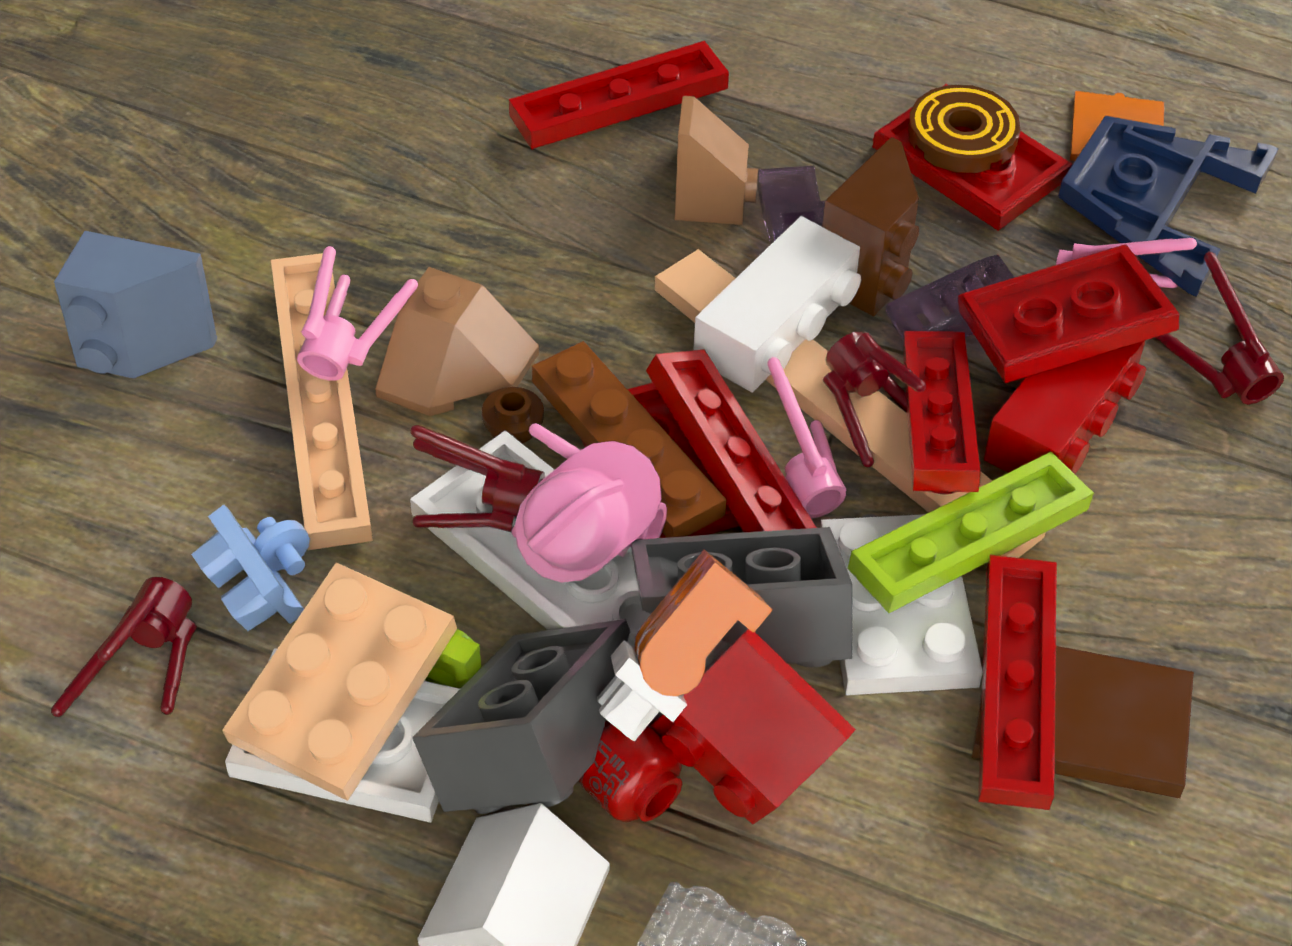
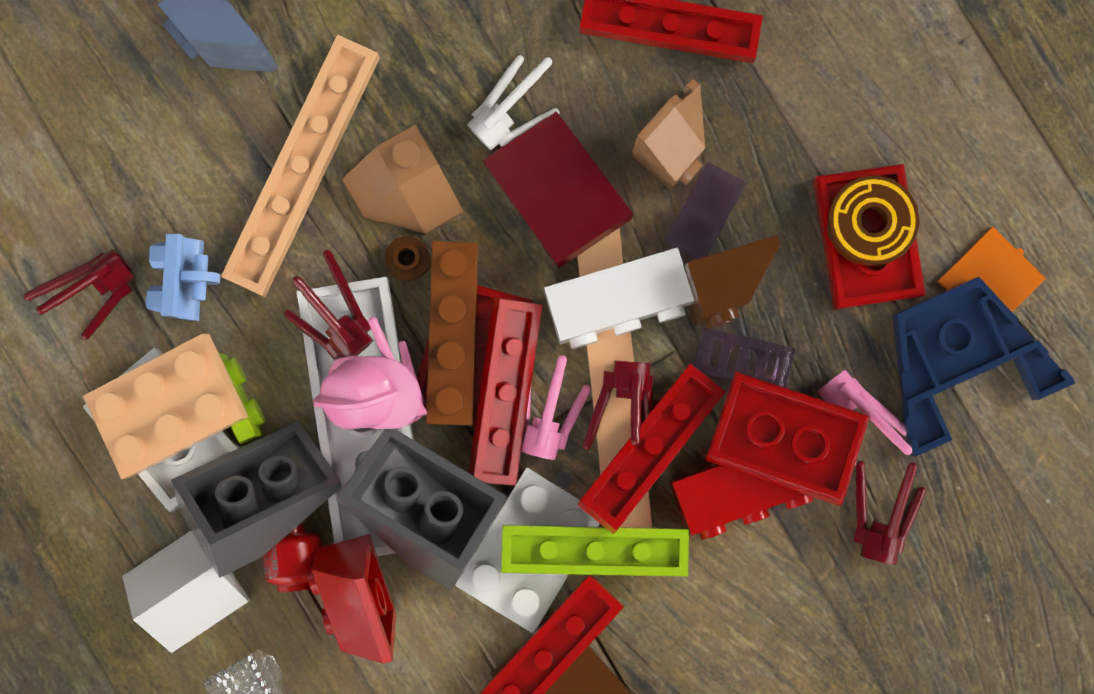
camera: 35 degrees right, 35 degrees up
bright pink plant [297,246,418,381] -> none
orange hips [597,550,773,741] -> none
none -> white plant [467,55,560,151]
none -> dark red tile [483,111,633,269]

